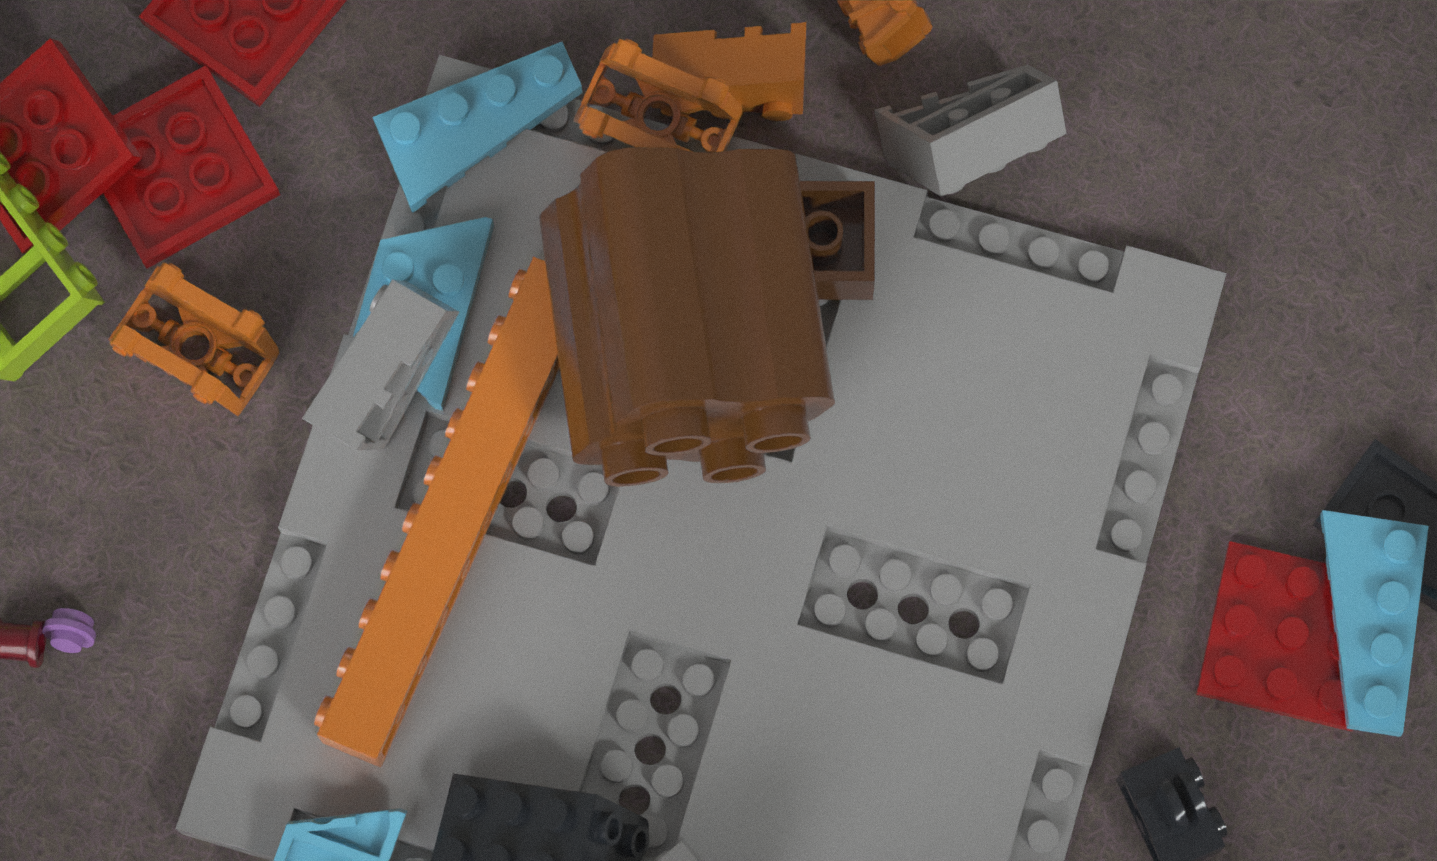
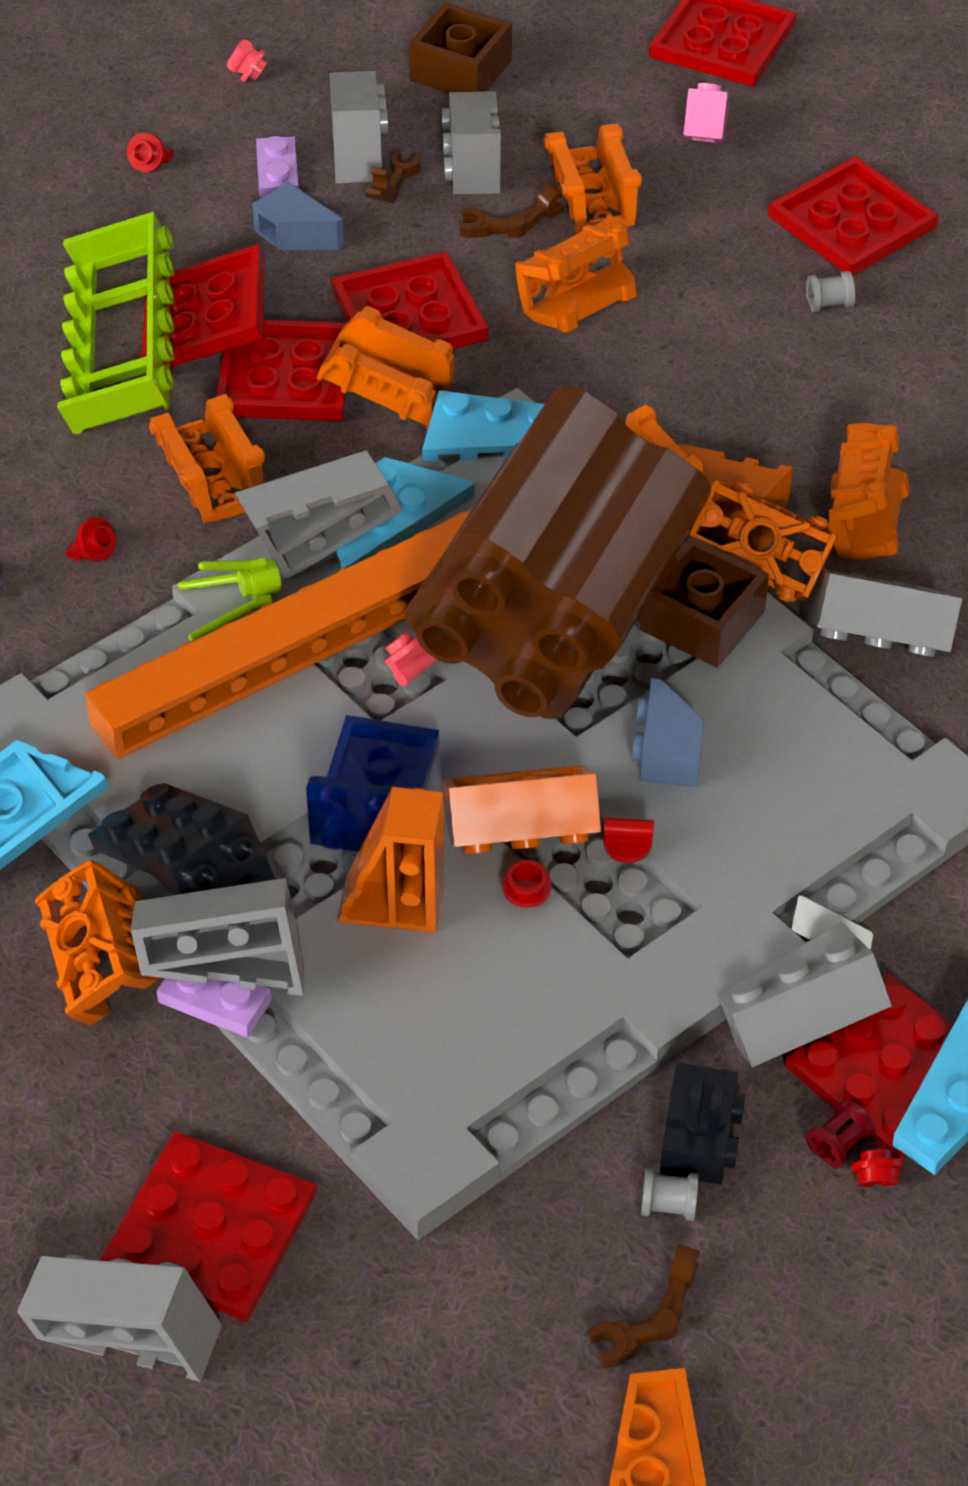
camera: 30 degrees right, 25 degrees down
none -> red plate [65,517,116,562]
none -> lime plant [178,557,281,641]
none -> clear blue bracket [306,715,439,852]
none -> orange piece [316,306,454,430]
none -> orange wedge [337,787,444,933]
none -> coral plate [384,631,437,686]
none -> orange slope [441,765,601,854]
none -> red plate [502,860,552,908]
none -> red plate [603,817,654,863]
none -> sand blue slope [632,678,704,787]
none -> orange piece [688,480,838,603]
none -> light grey wedge [718,921,892,1067]
none -> white sticker [792,896,873,949]
none -> dark red bush [806,1100,876,1169]
none -> red plate [851,1149,904,1187]

